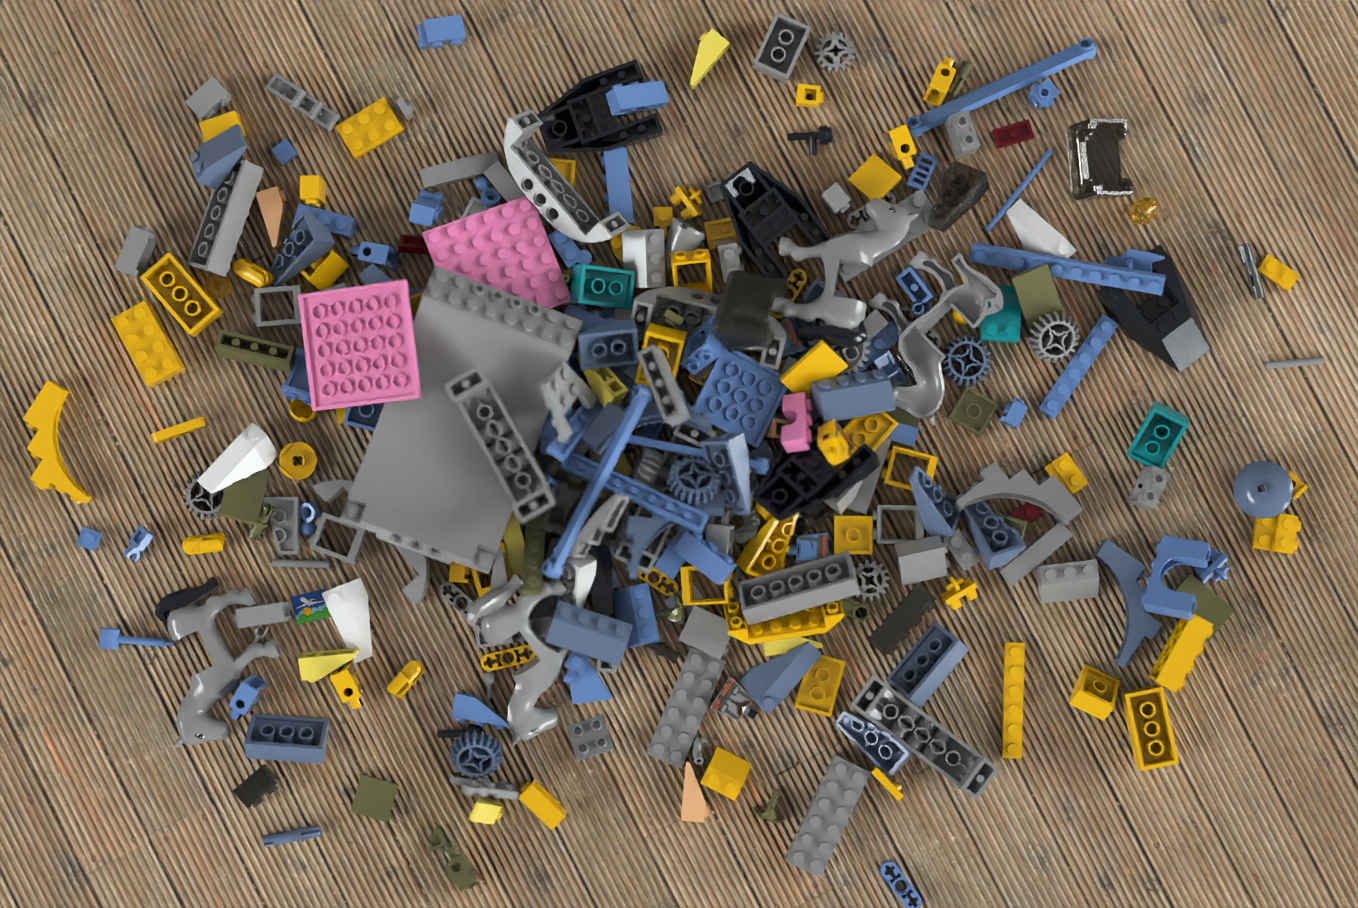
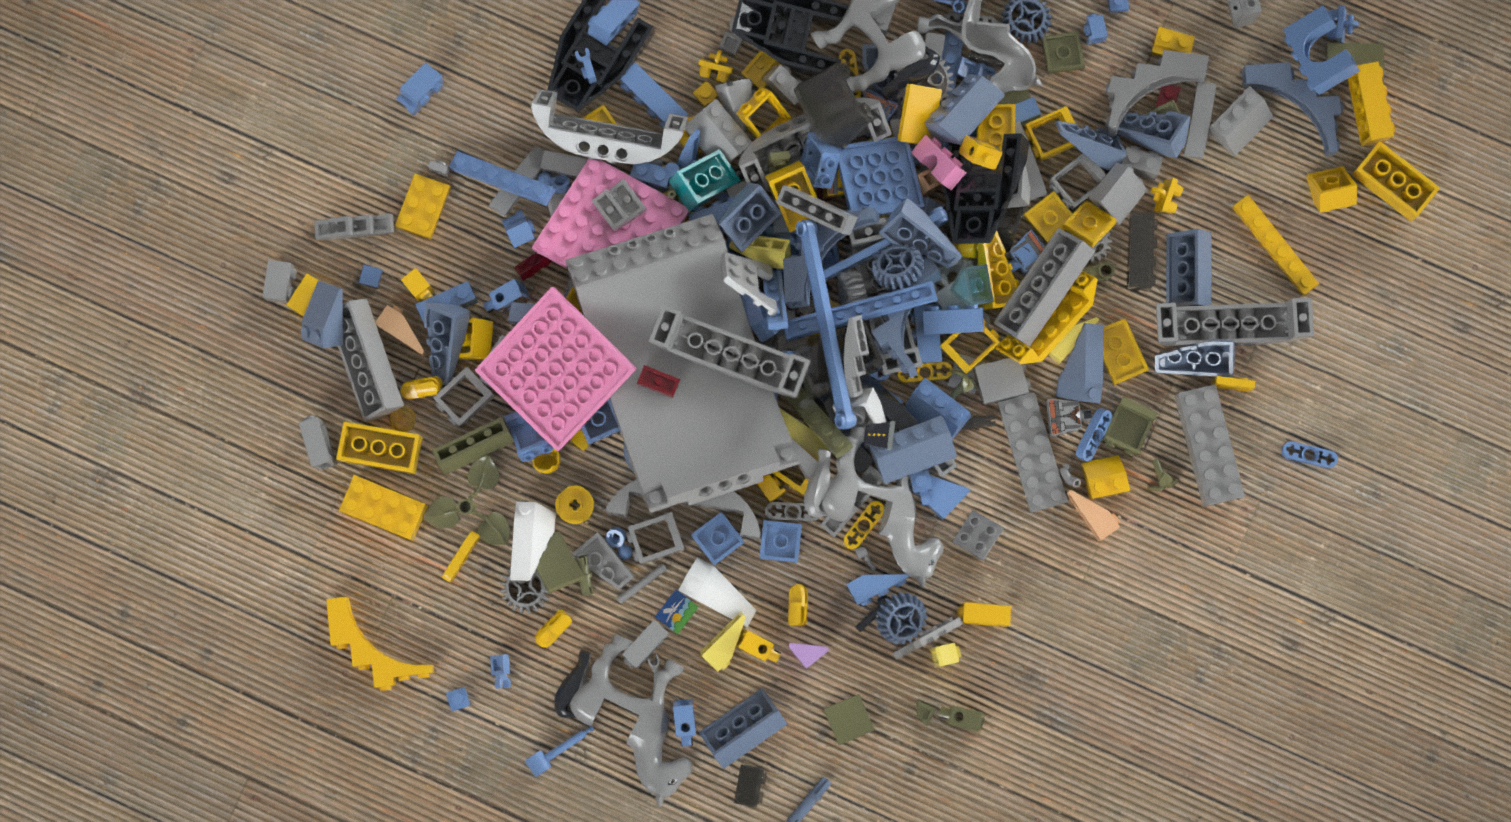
camera: 35 degrees left, 5 degrees down
none -> olive plant [423,455,510,545]
none -> medium blue plate [449,151,555,206]
none -> medium blue plate [575,48,597,84]
none -> light grey slope [592,179,647,231]
none -> dark red plate [637,365,680,398]
none -> medium blue slope [677,129,700,168]
none -> medium blue plate [691,511,745,566]
none -> medium blue plate [759,520,802,563]
none -> lavender slope [789,643,829,669]
none -> black sticker [864,421,895,450]
none -> clear light blue slope [950,264,994,306]
none -> yellow tile [1062,200,1117,248]
none -> medium blue beam [1076,408,1112,461]
none -> olive panel [1102,397,1158,457]

